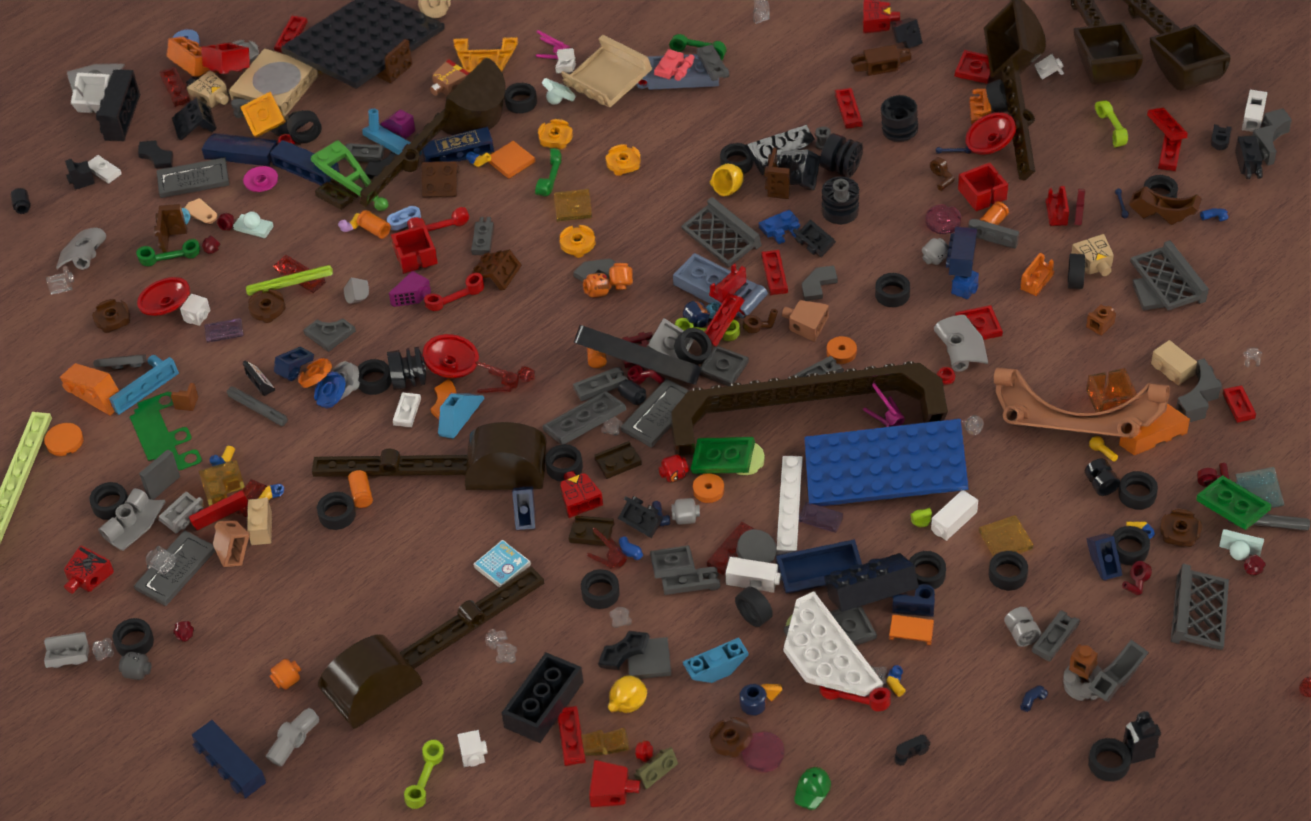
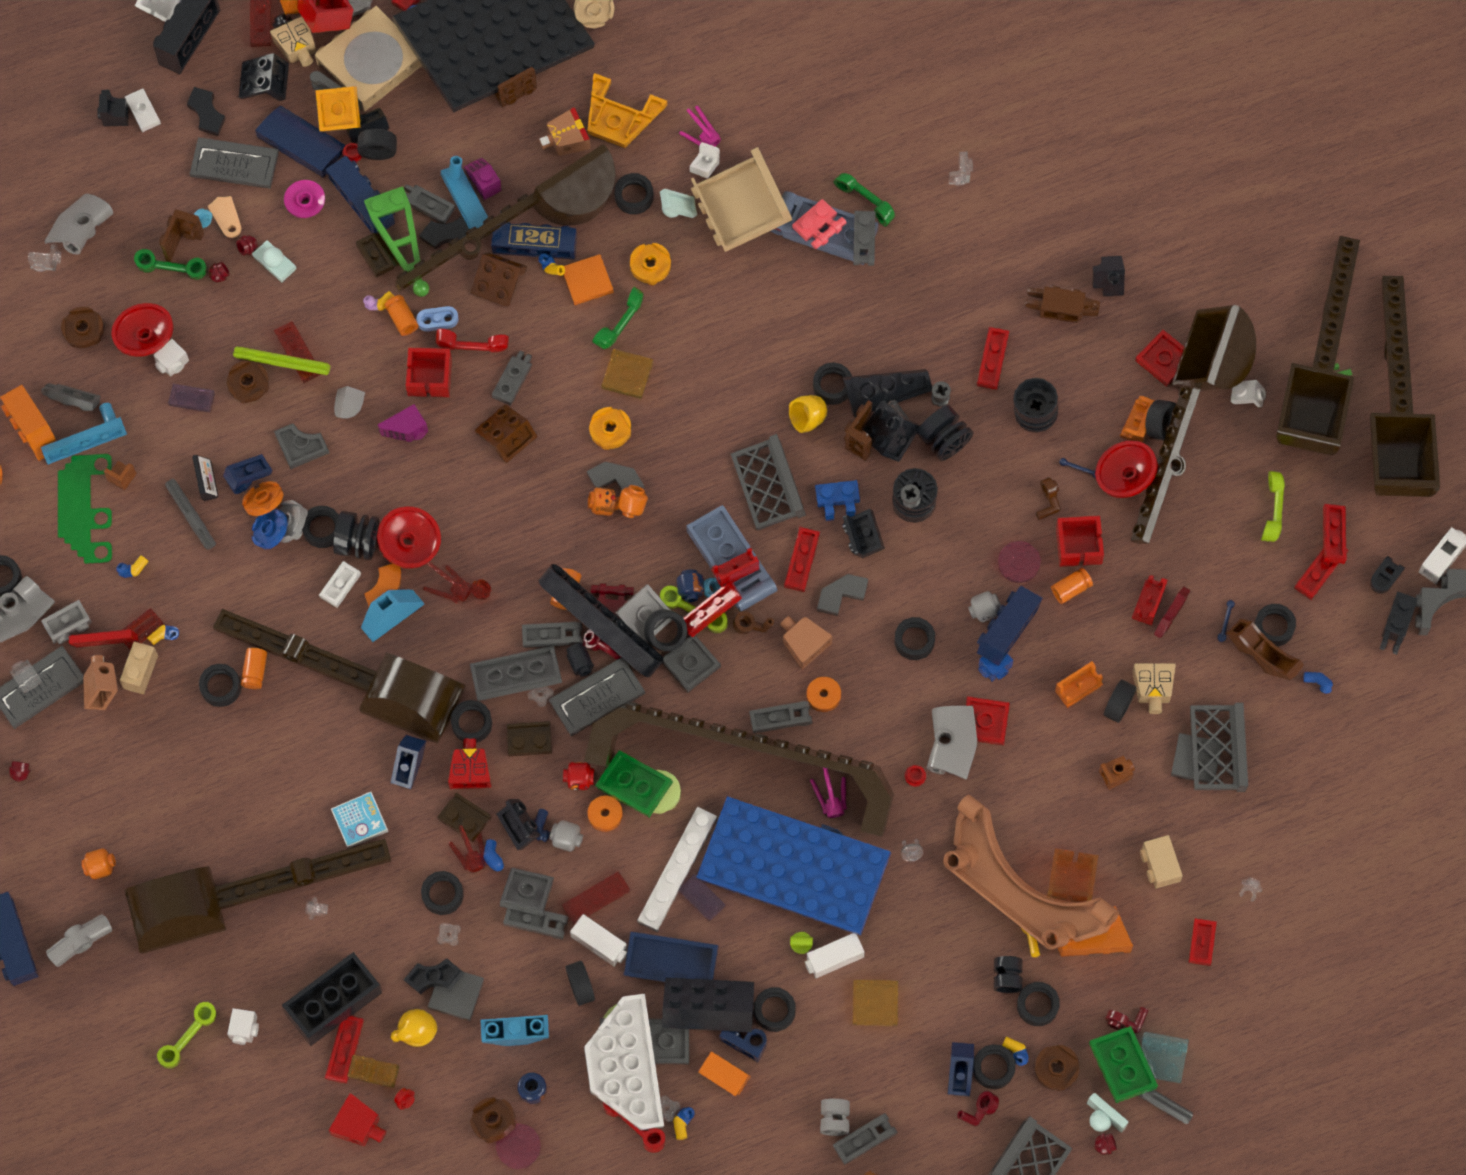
camera: 20 degrees right, 20 degrees up
black brick [10,188,31,214] -> none
dark grey tile [139,450,180,500] -> none
clear yellow brick [199,460,245,506] -> none
red piece [424,273,484,311] -> none
clear plate [495,643,517,664] -> none
light orange plate [606,144,641,176] -> none
olive hinge [634,747,678,789] -> none
dark grey tile [736,529,777,563] -> none
light orange slope [761,684,782,702] -> none
red torso [863,0,900,33] -> none
dark grey plate [968,219,1019,249] -> none
black tyre [988,551,1028,591] -> none
dark grey arch [1176,358,1222,423] -> none

